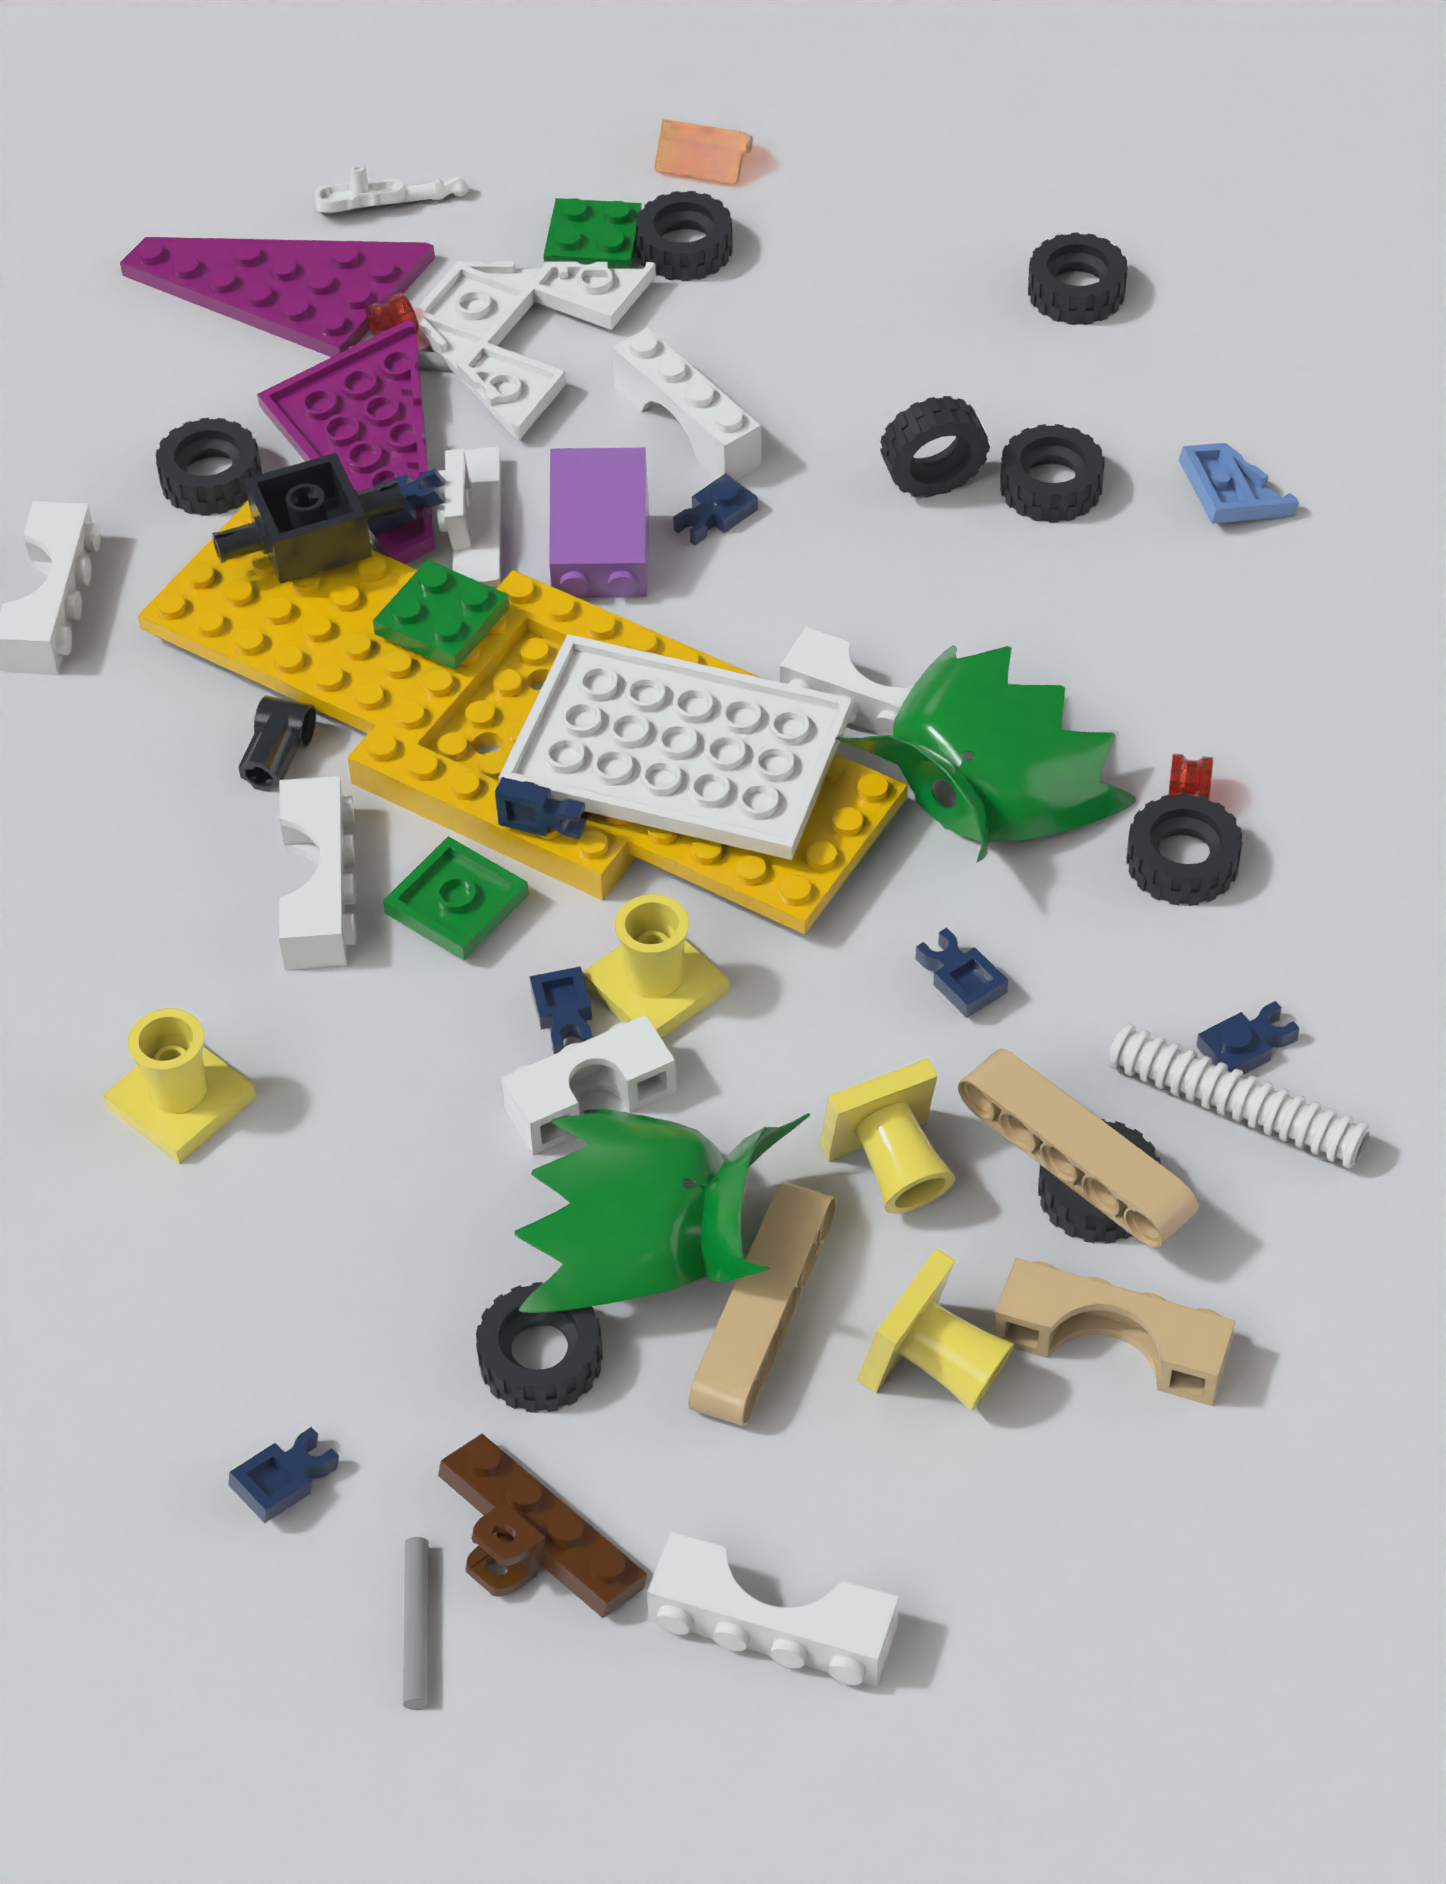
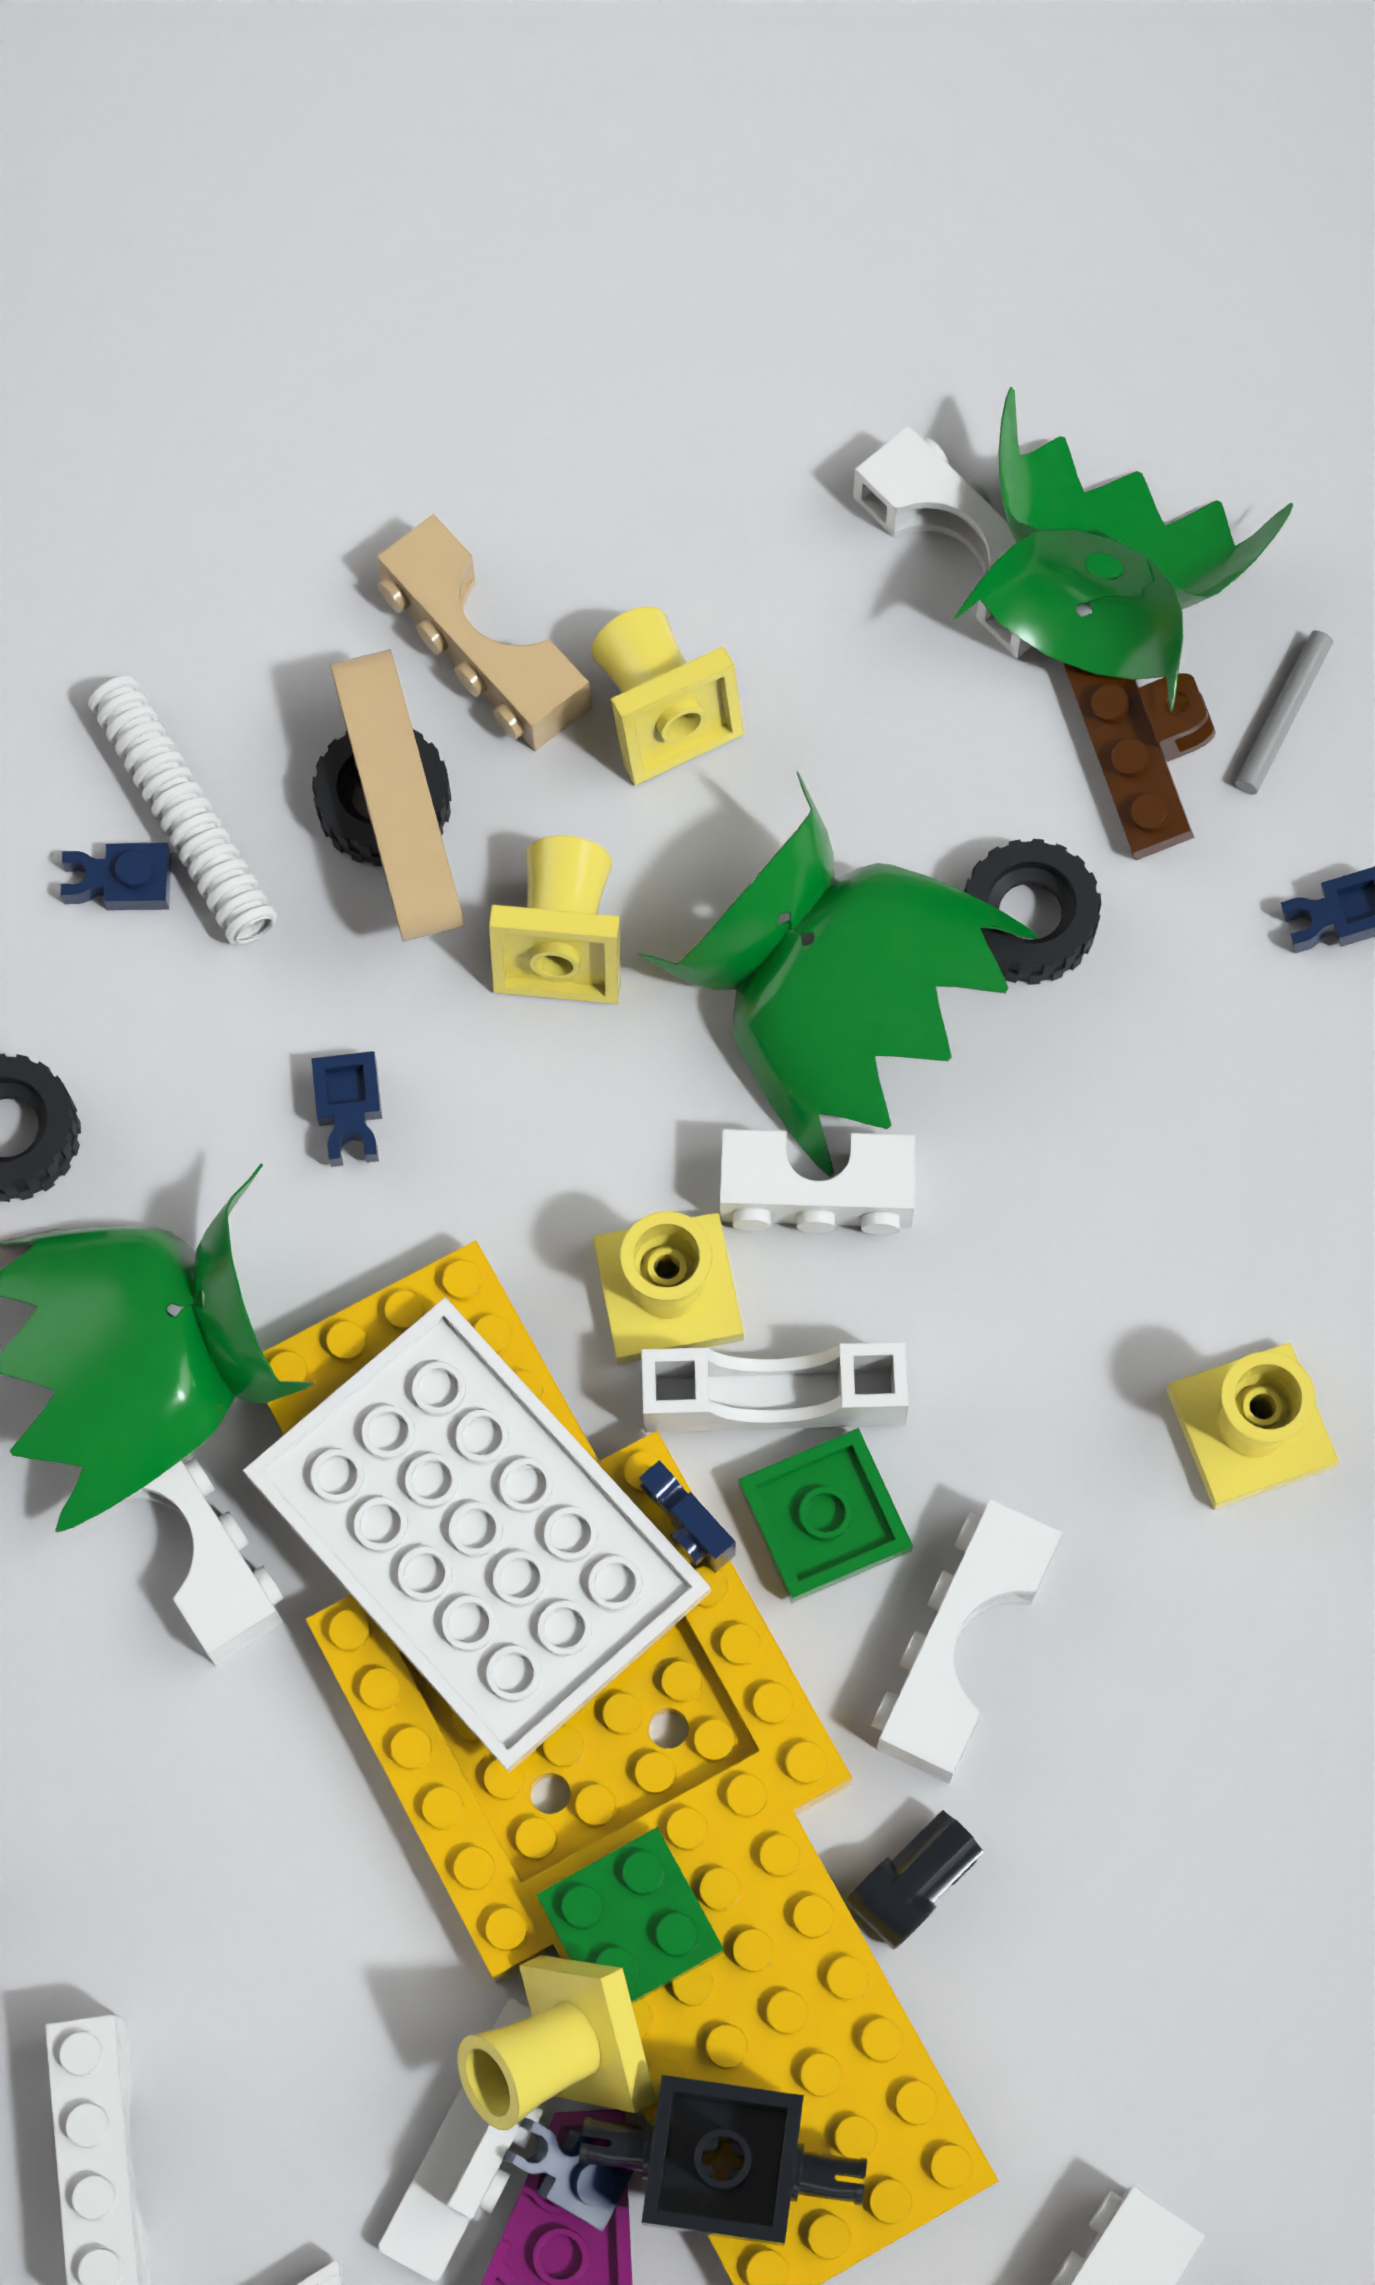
camera: 150 degrees left, 20 degrees up
dark blue plate [529,966,593,1054] -> none
medium lavender slope [549,447,649,598] -> none
dark blue plate [673,473,758,546] -> none
tan beam [688,1181,836,1426] -> none
none -> light yellow plant [457,1955,657,2130]
none -> white arch [641,1342,909,1433]
none -> green piece [951,387,1293,712]

